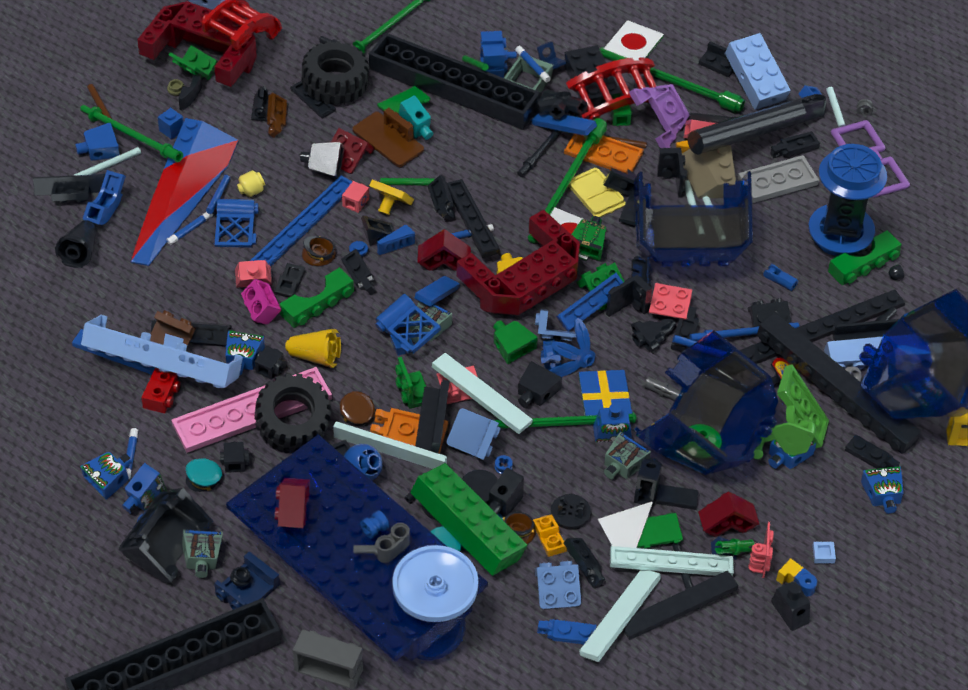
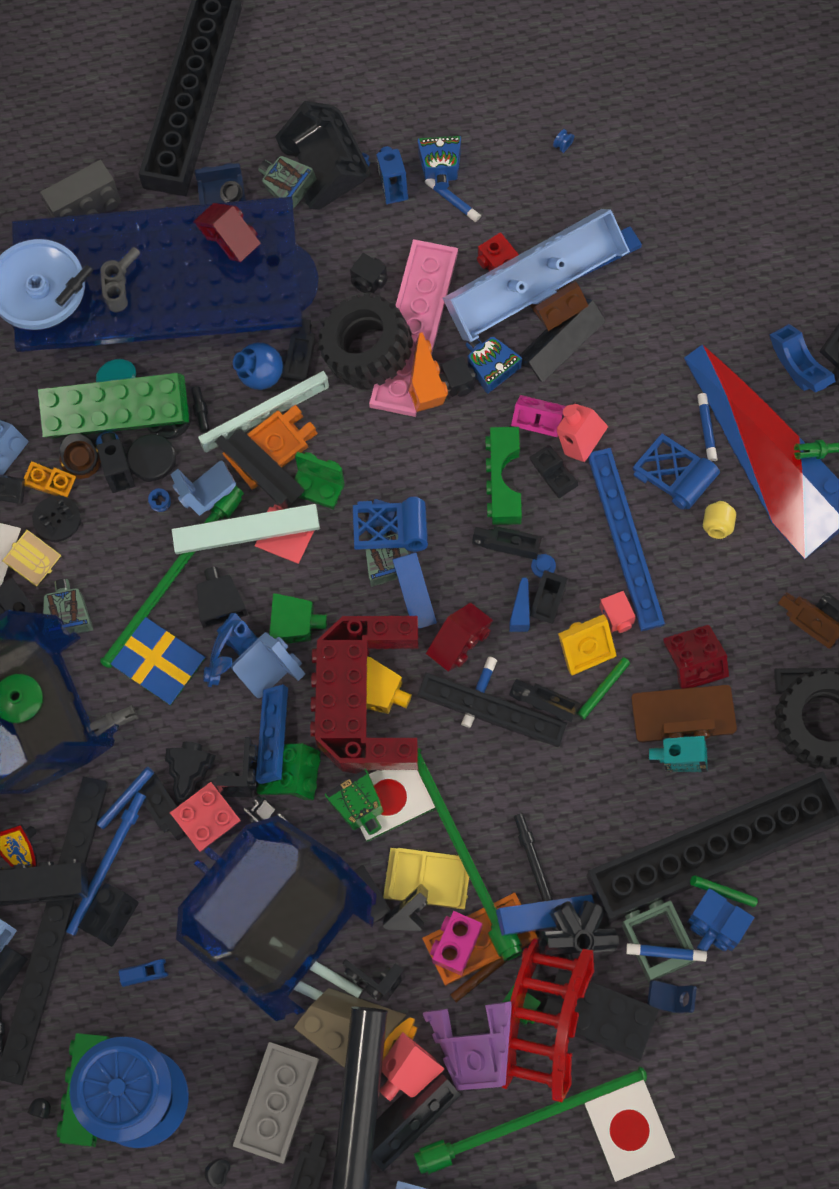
camera: 135 degrees right, 20 degrees up
black cone [55,220,97,268] -> none
teal piece [186,458,222,492] -> none
blue bar [206,175,230,214] -> none
yellow cone [285,329,341,368] -> none
torso [300,142,345,179] -> none
reddish brown piece [302,236,336,266] -> none
reddish brown piece [340,391,375,426] -> none
blue wheel [360,510,389,539] -> none
green piece [377,86,431,114] -> none
blue torso [593,404,632,442] -> none
none -> piece [2,530,61,587]
none -> black bar [55,265,93,307]
none -> orange slope [409,332,448,412]
none -> dark pink brick [430,911,482,976]
none -> blue bush [553,129,574,153]

